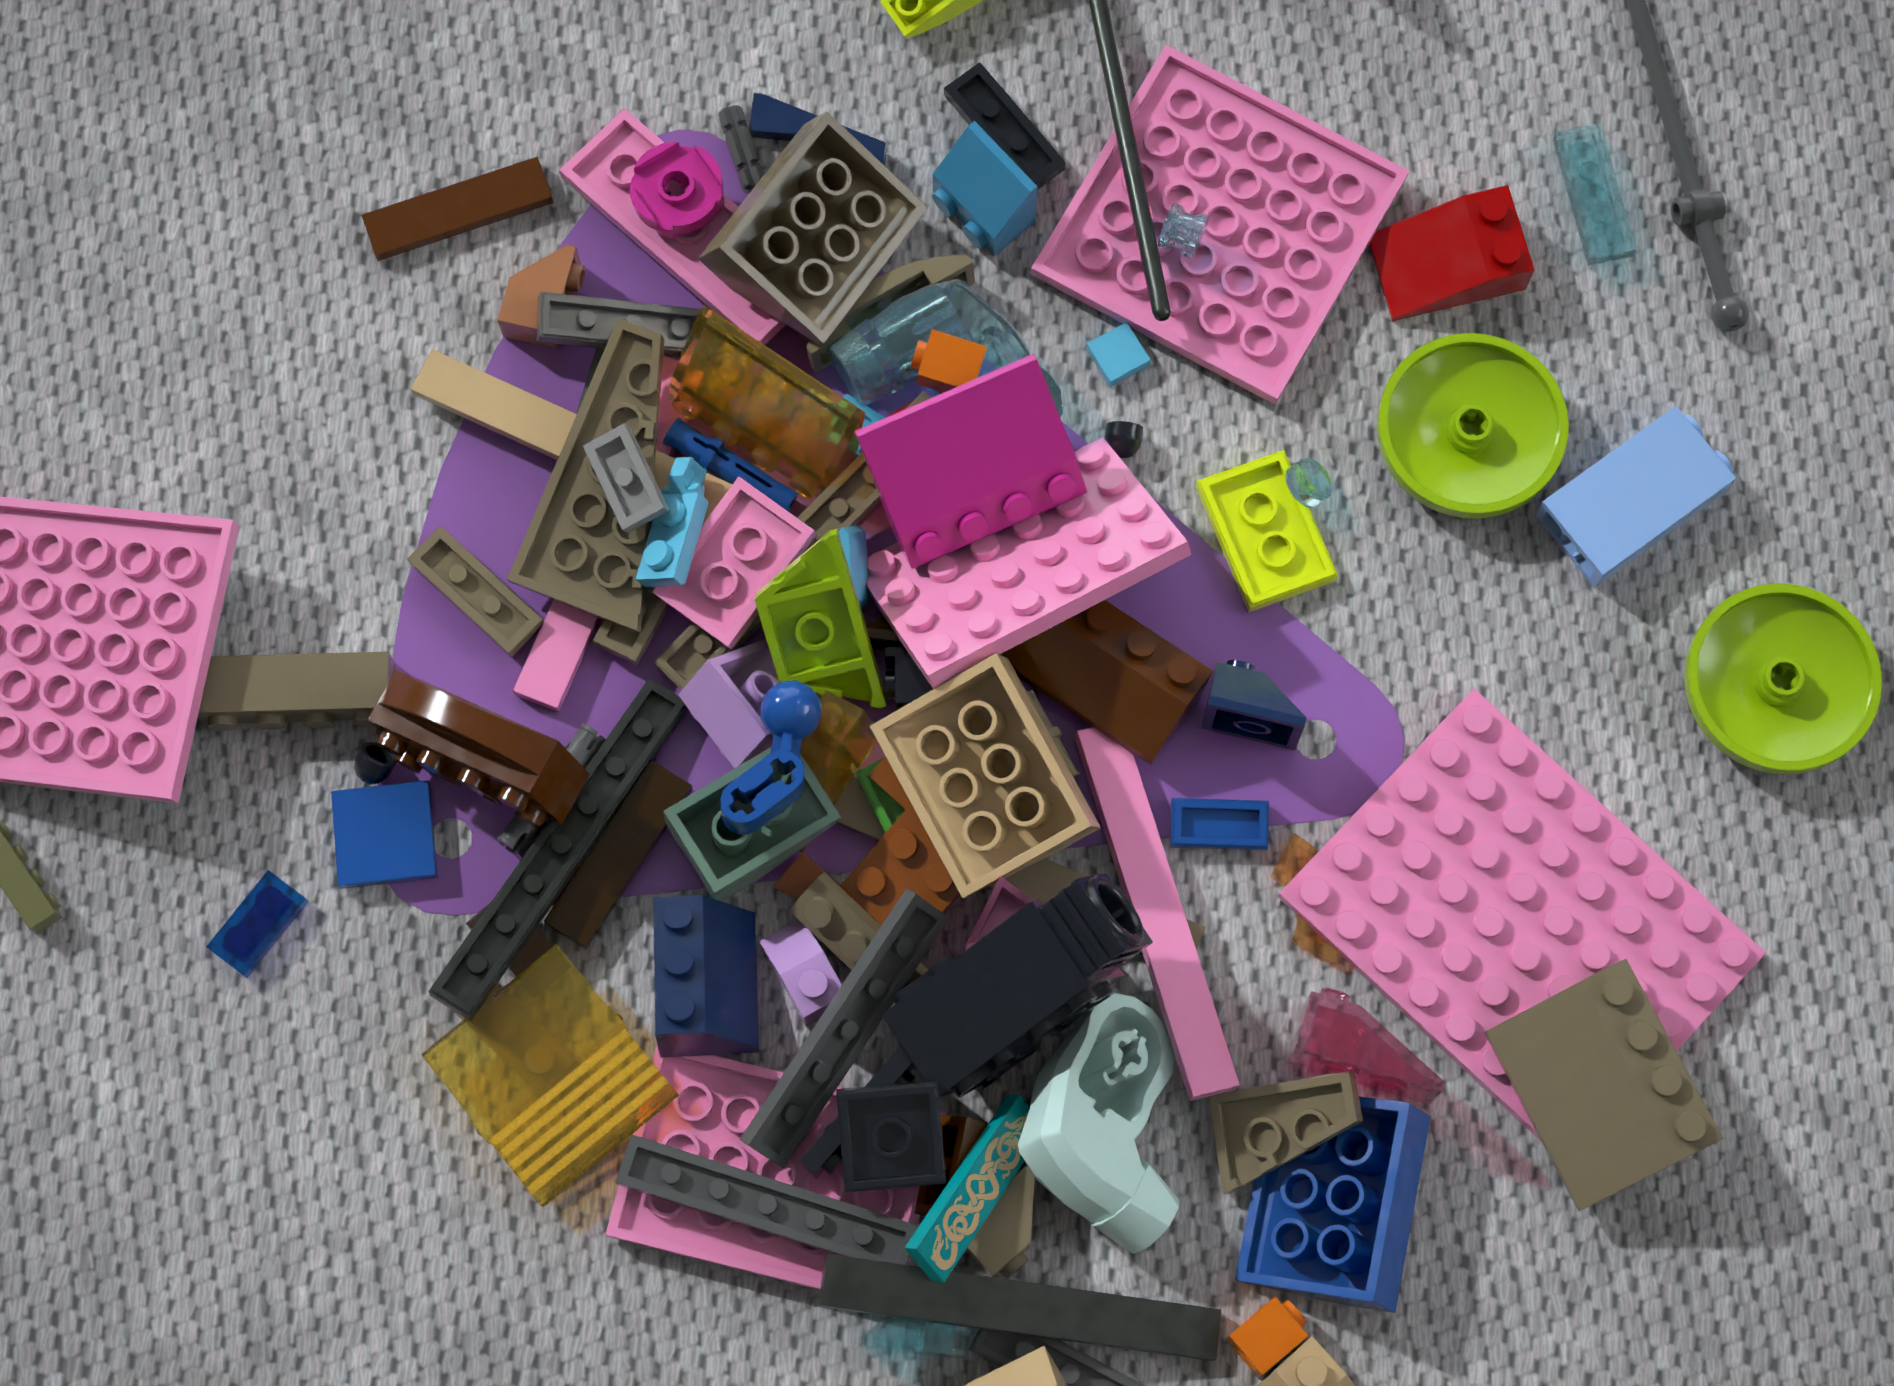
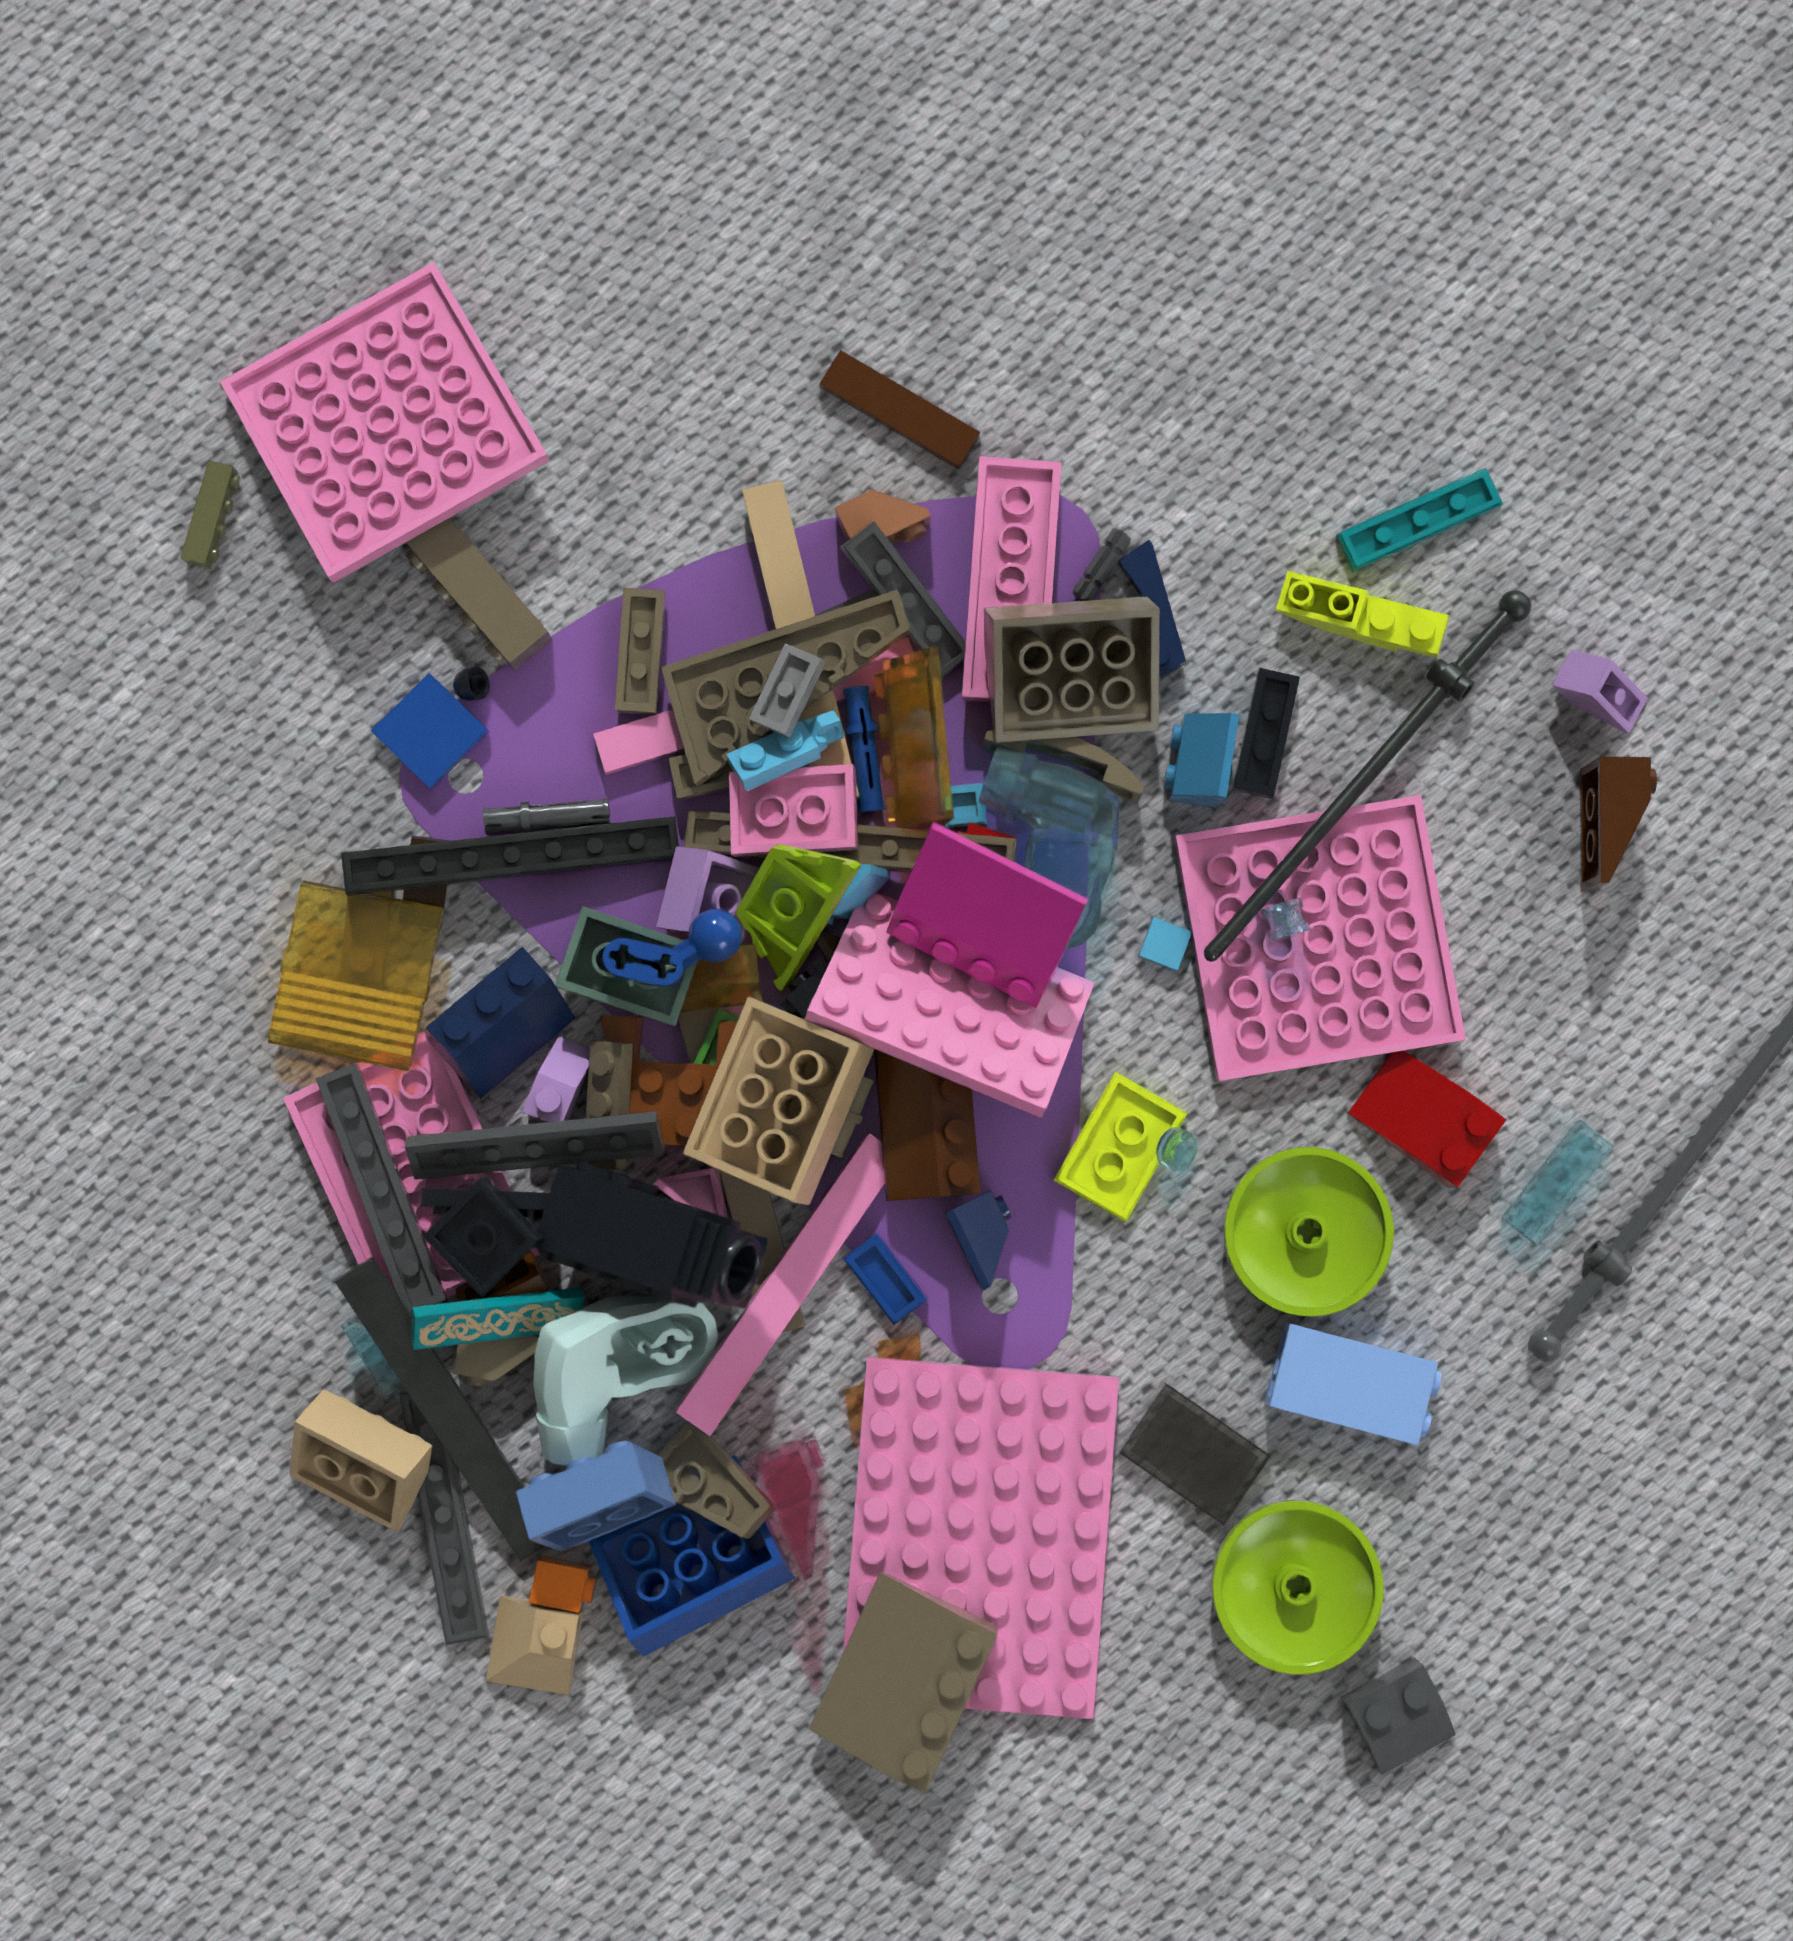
camera: 50 degrees right, 10 degrees up
clear blue plate [206,870,309,978] -> none
reddish brown piece [368,669,590,828] -> none
dark brown tile [544,760,693,950] -> none
dark pink plate [629,142,724,238] -> none
orange brick [910,329,987,393] -> none
black hinge [1105,421,1143,459] -> none
none -> medium blue brick [516,1441,676,1552]
none -> clear smoke tile [1118,1382,1271,1526]

